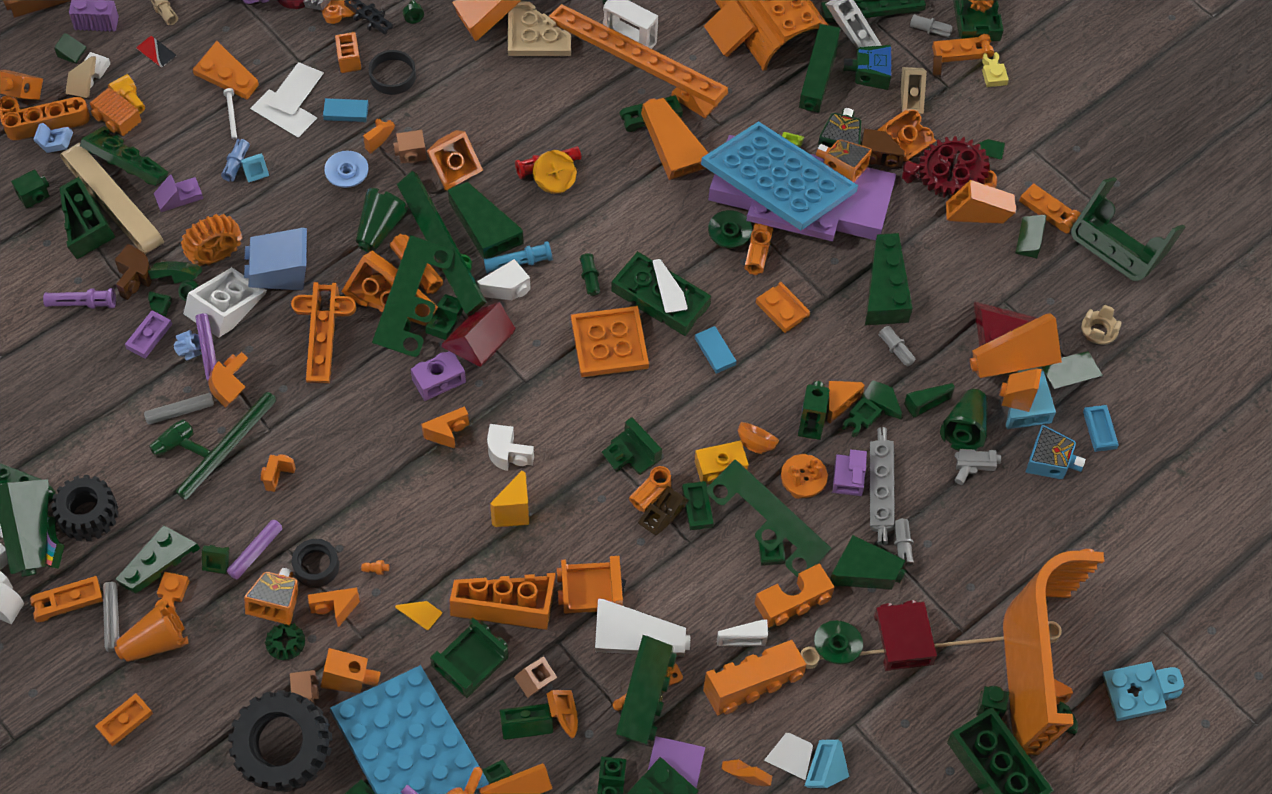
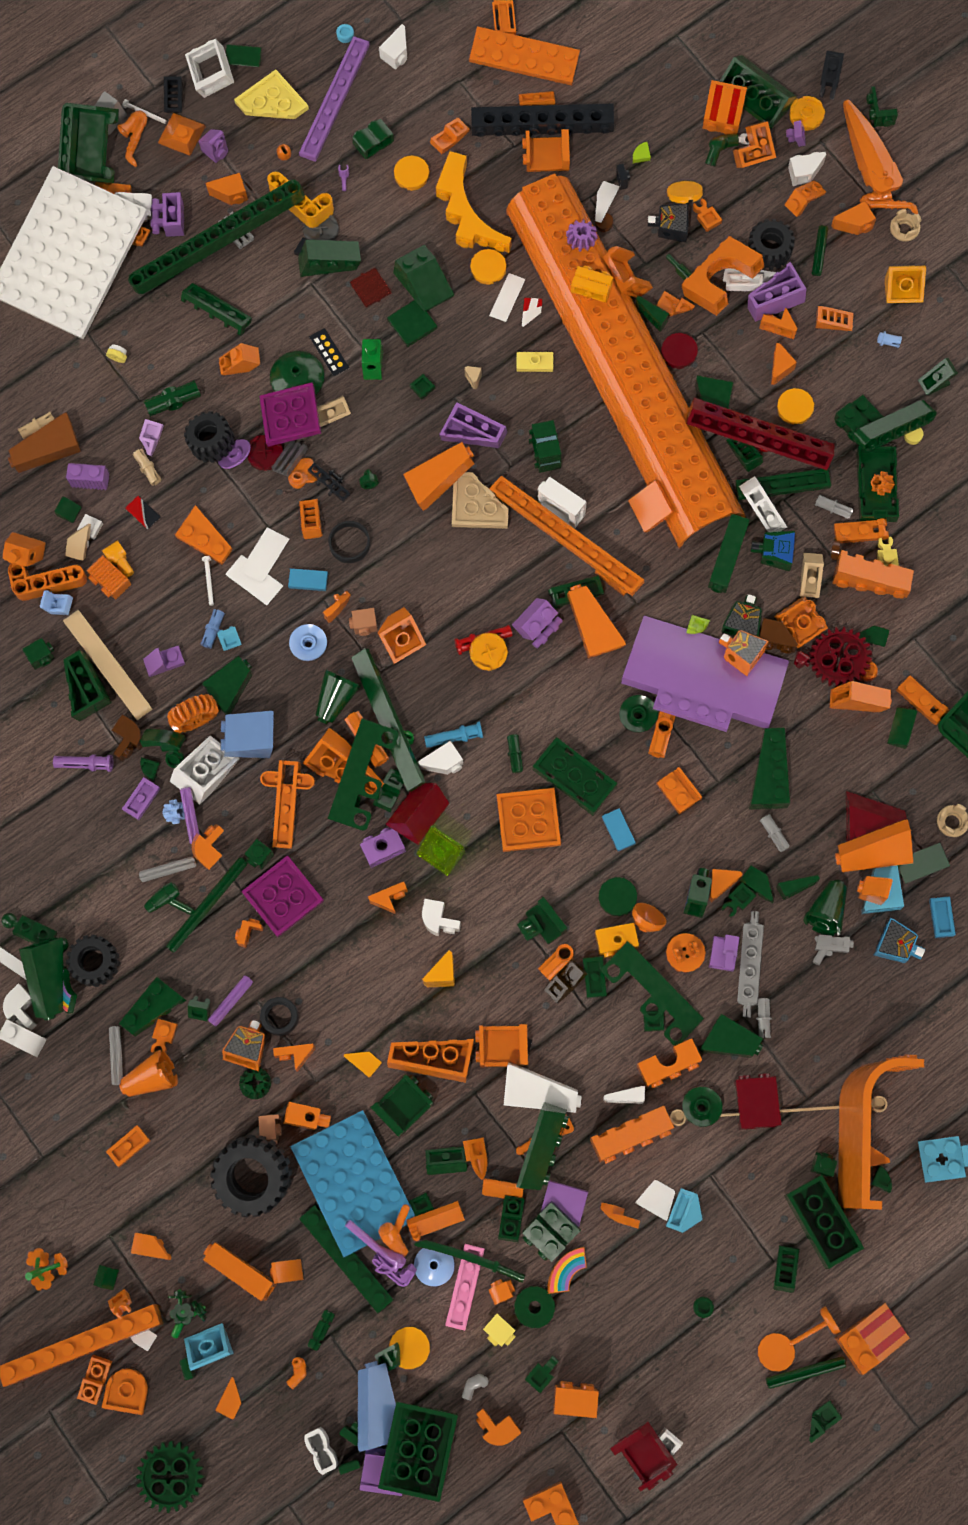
camera: 10 degrees right, 15 degrees up
orange plate [30,576,103,622] -> none
dark green wing [80,126,168,186] -> none
orange piece [361,560,390,575] -> none
dark green slope [448,182,524,260] -> none
nougat brick [514,656,557,698] -> none
white sticker [653,259,687,313] -> none
dark azure plate [701,121,858,231] -> none
none -> dark green slope [202,656,252,715]
none -> magenta plate [241,855,324,937]
none -> dark green brick [244,839,274,870]
none -> clear neon green slope [416,825,465,876]
none -> orange slope [482,1178,524,1198]
none -> medium lavender brick [512,598,563,649]
none -> dark green tile [598,877,637,916]
none -> orange wedge [832,550,914,598]

